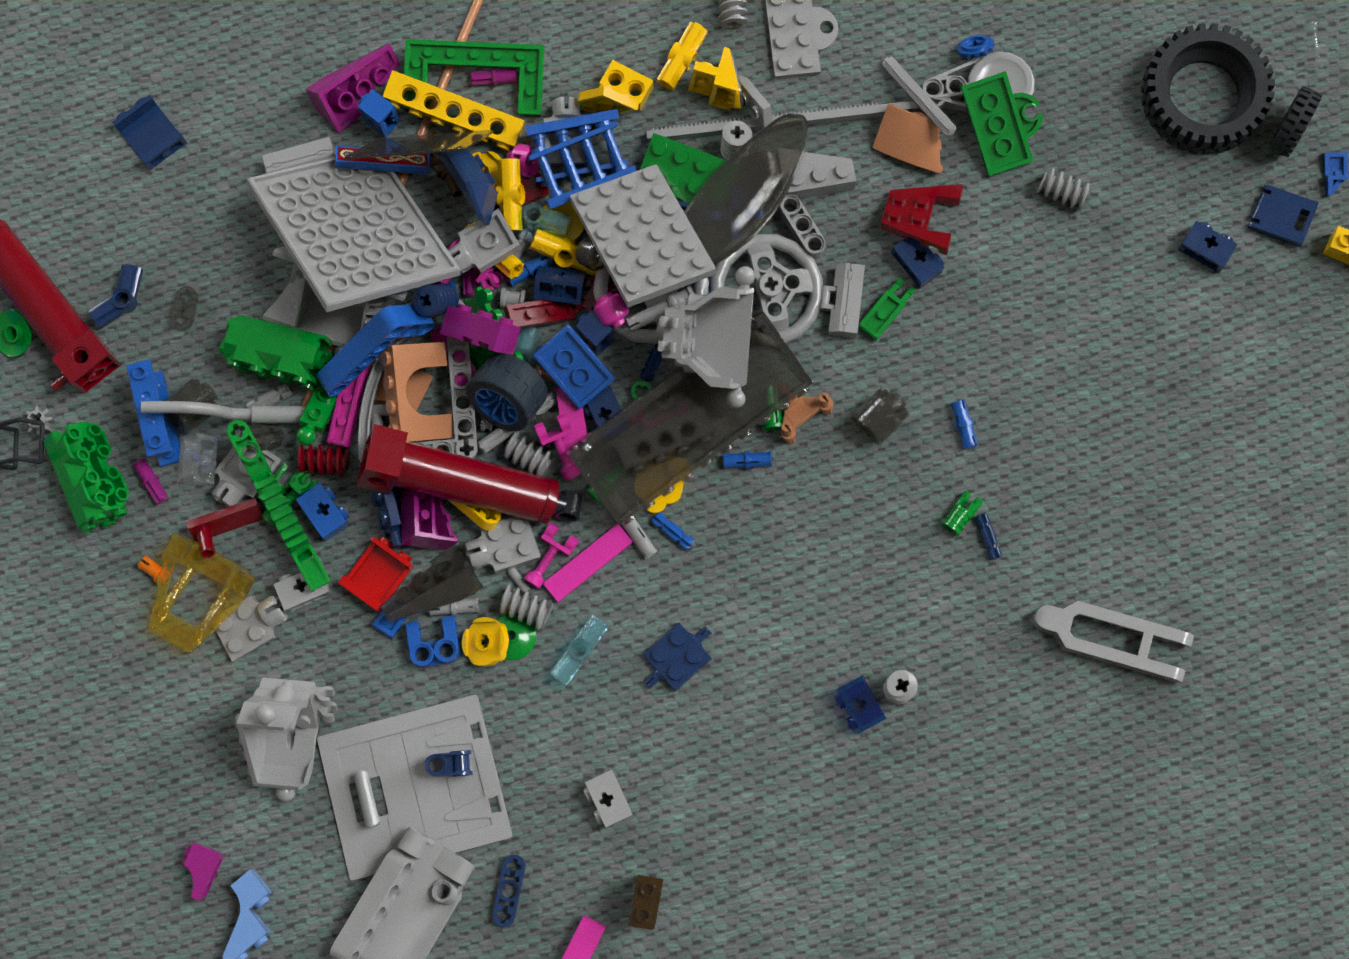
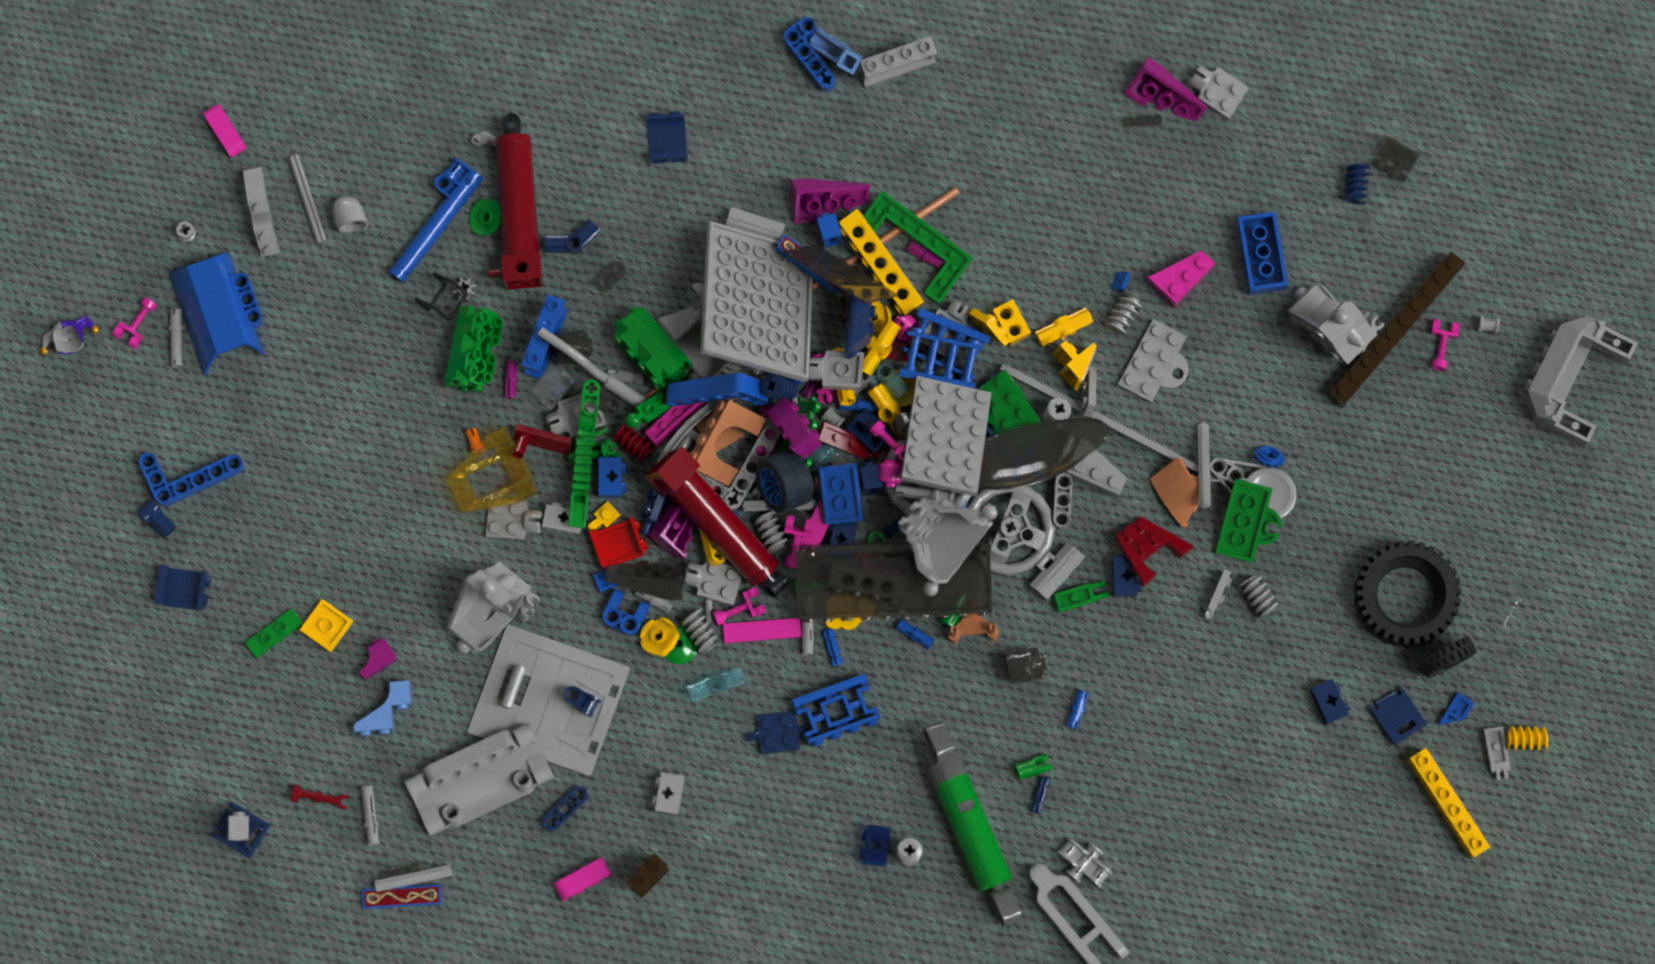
camera: 30 degrees right, 0 degrees up
none -> green plate [245,608,304,658]
none -> yellow plate [300,599,354,652]
none -> yellow plate [588,501,621,531]
none -> blue fence [791,674,881,747]
none -> dark pink bar [869,421,905,464]
none -> piece [922,720,1022,927]
none -> light grey axle [1057,837,1112,888]
none -> light grey hinge [1204,569,1233,620]

